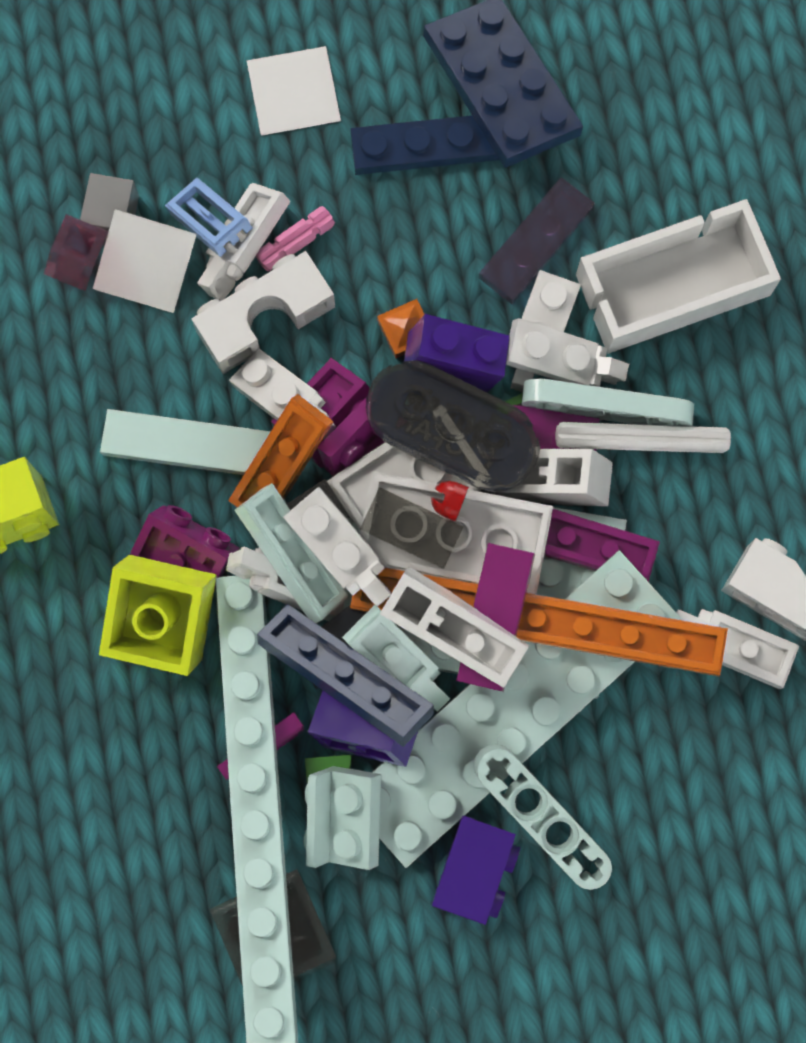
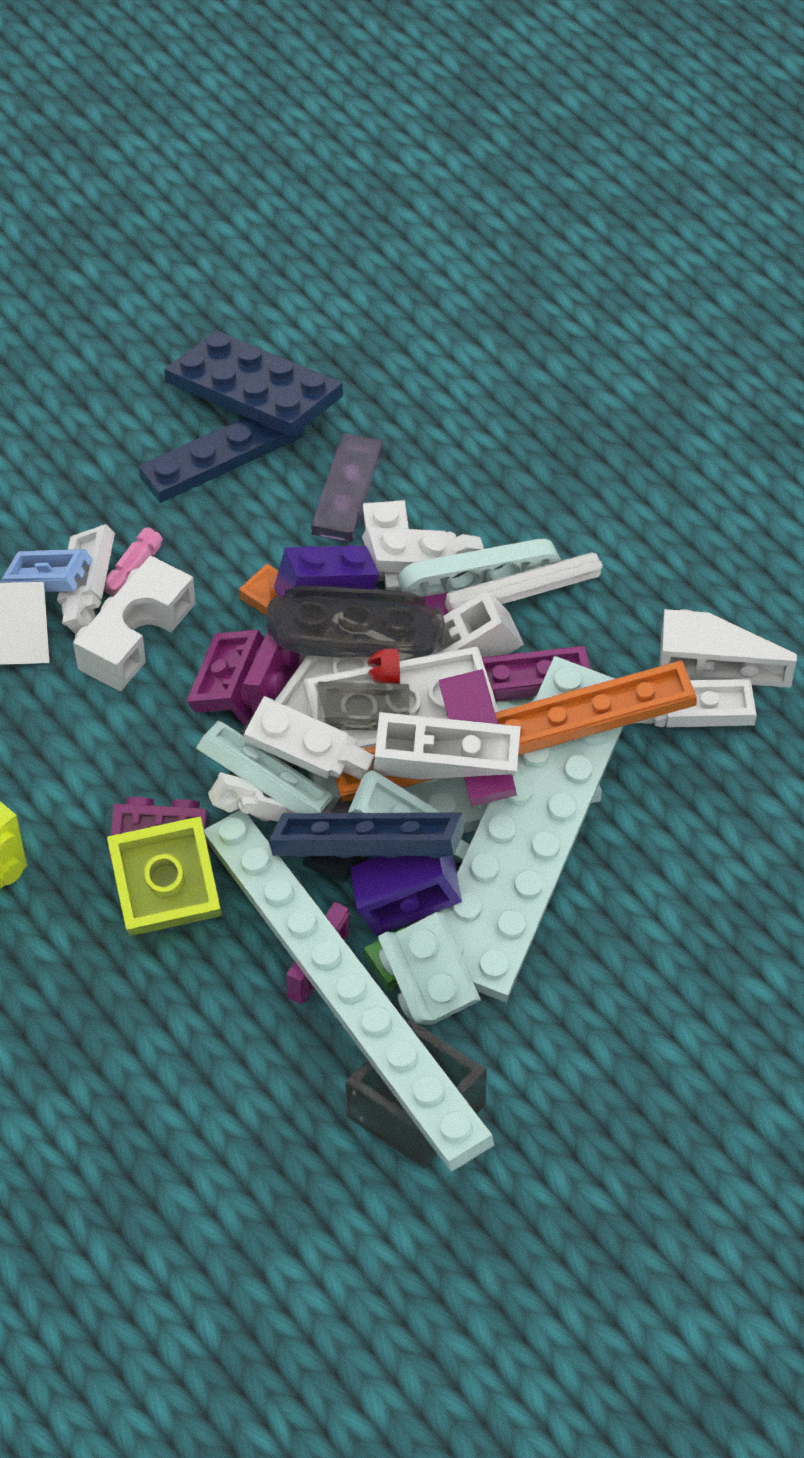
camera: 25 degrees left, 25 degrees down
light aqua tile [100,409,271,475] -> none
orange tile [228,394,334,507] -> none
white hinge [229,348,336,440] -> none
white sticker [247,46,341,136] -> none
dark purple brick [431,816,521,925] -> none
light aqua beam [474,744,612,890] -> none
white piece [576,199,781,354] -> none

